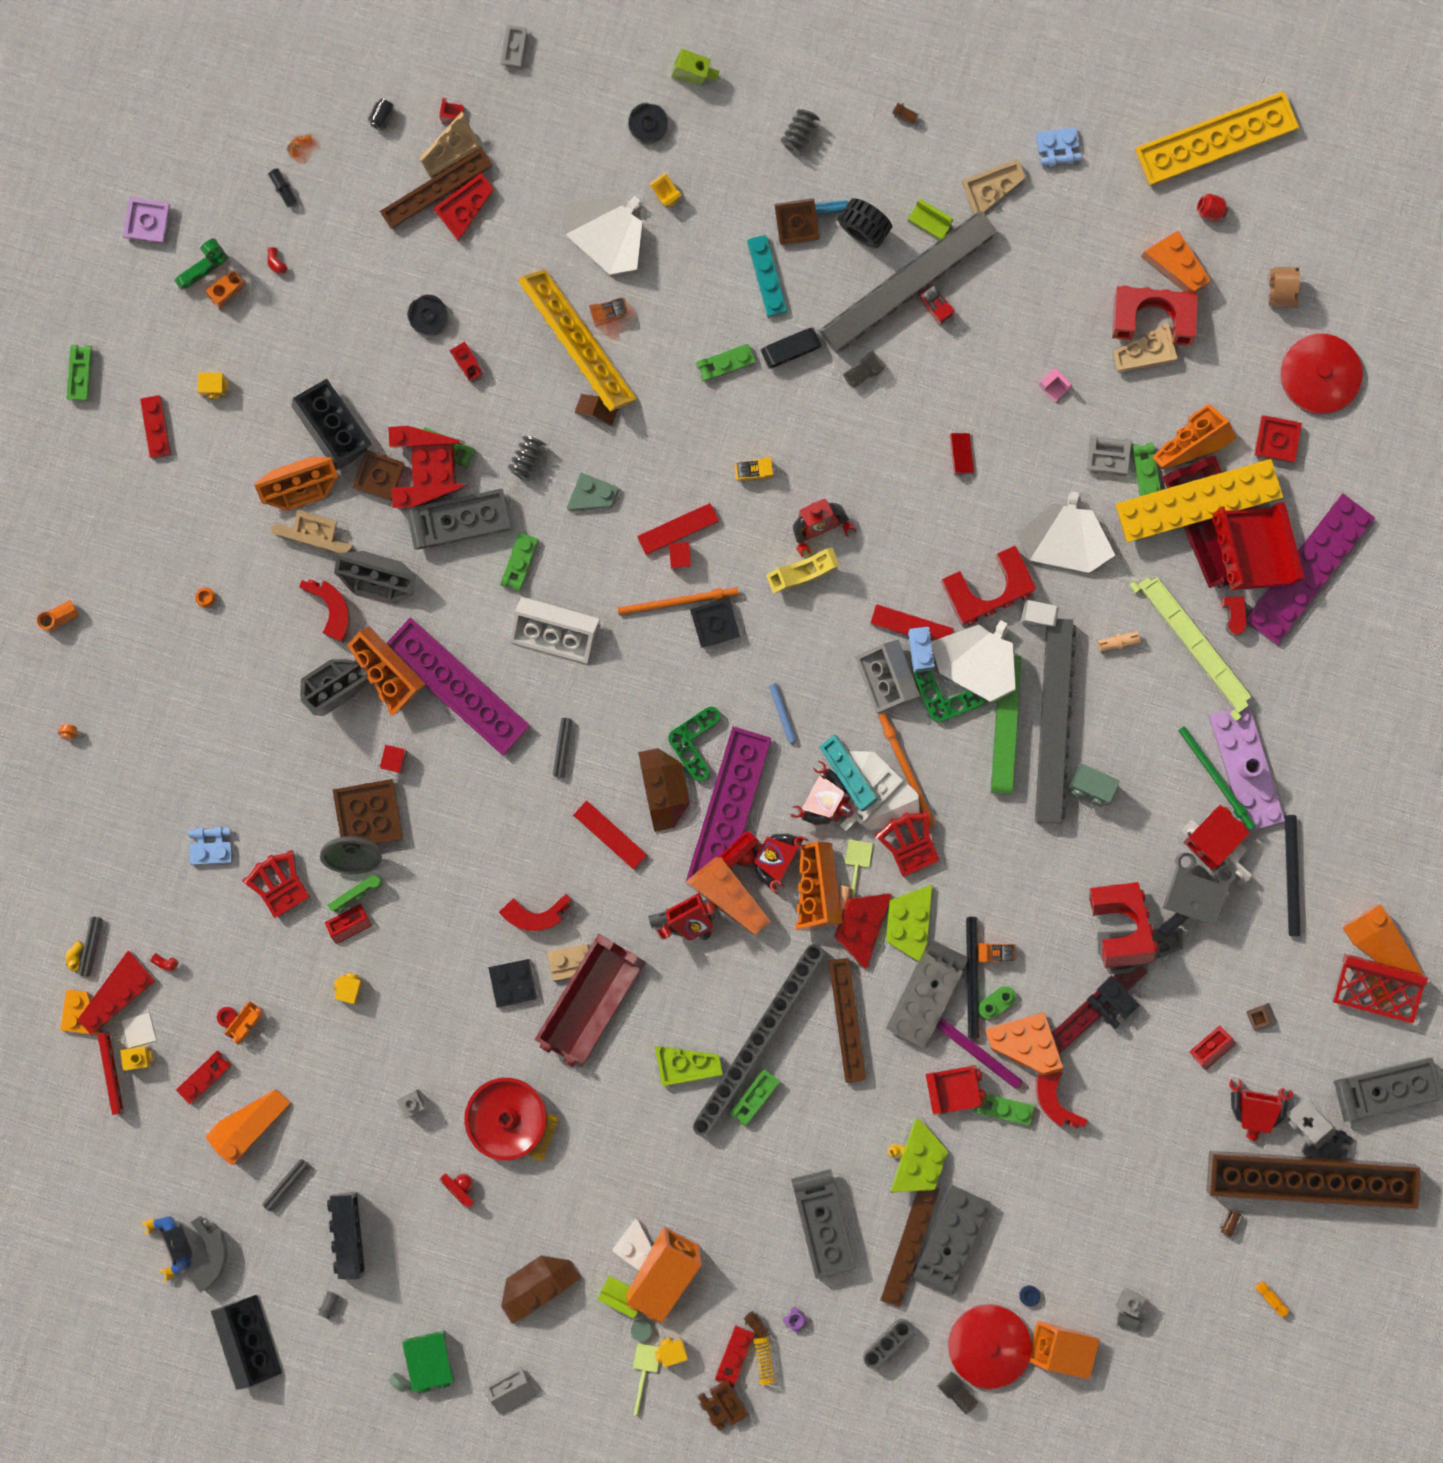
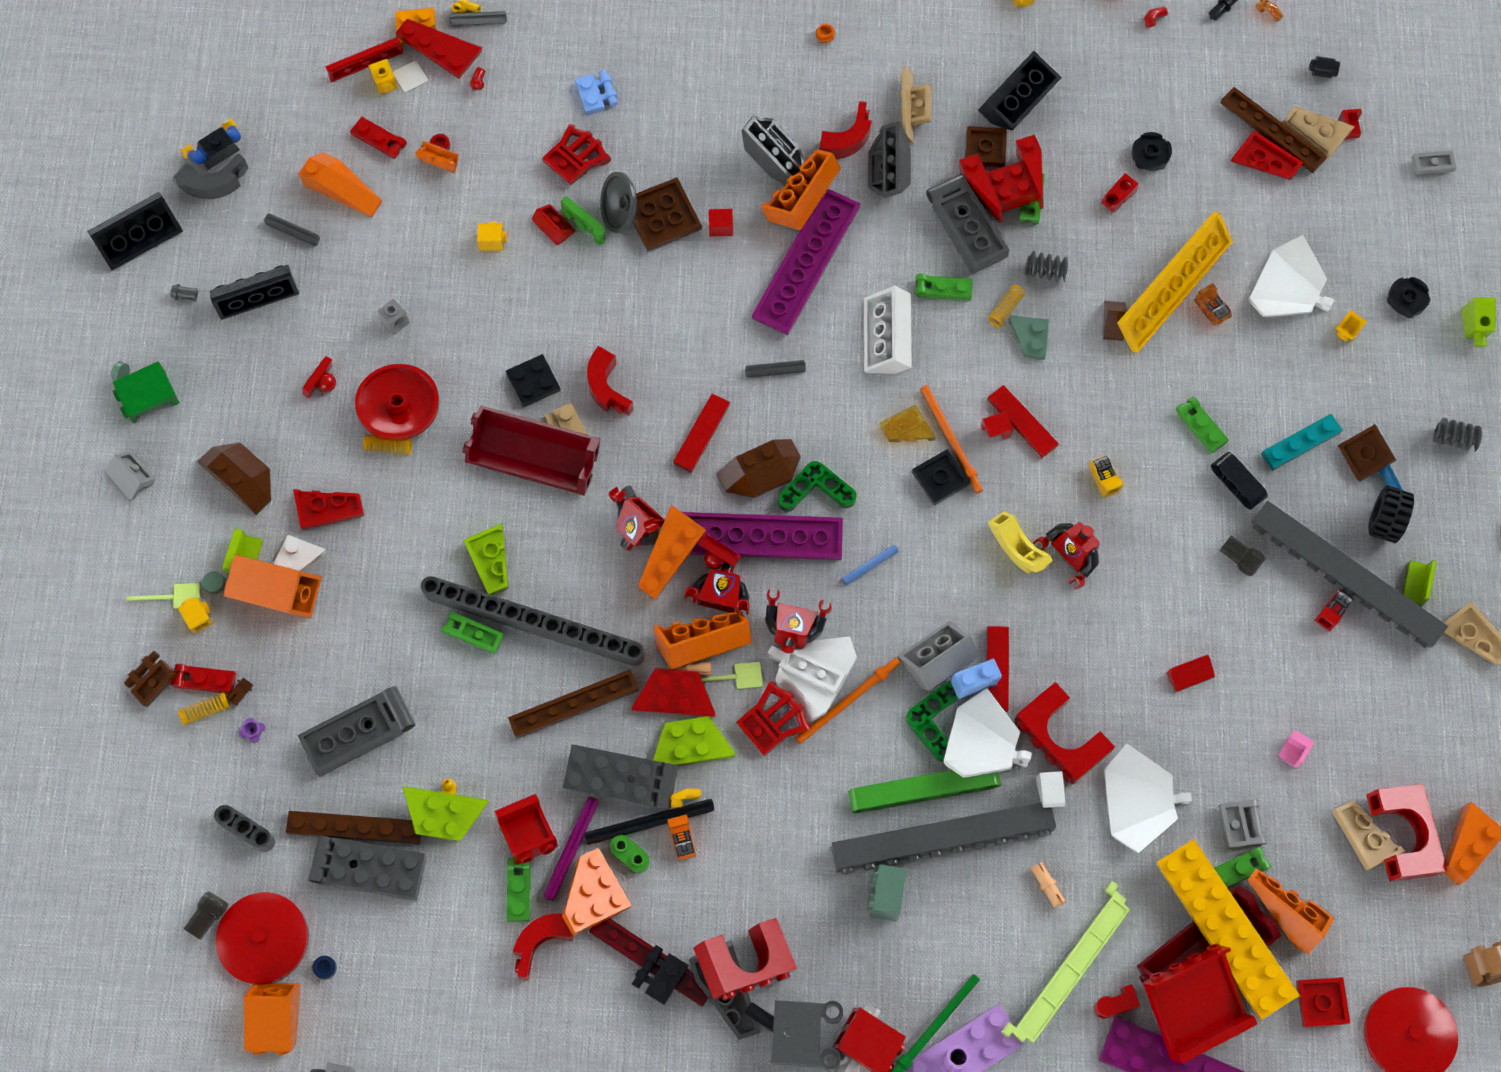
camera: 70 degrees right, 15 degrees down
orange wedge [254,457,338,511] -> none
teal plate [819,735,879,812] -> none
none -> red wing [293,489,365,530]
none -> yellow arm [670,788,701,807]
none -> clear yellow wing [879,404,936,442]
none -> yellow piece [988,284,1025,327]

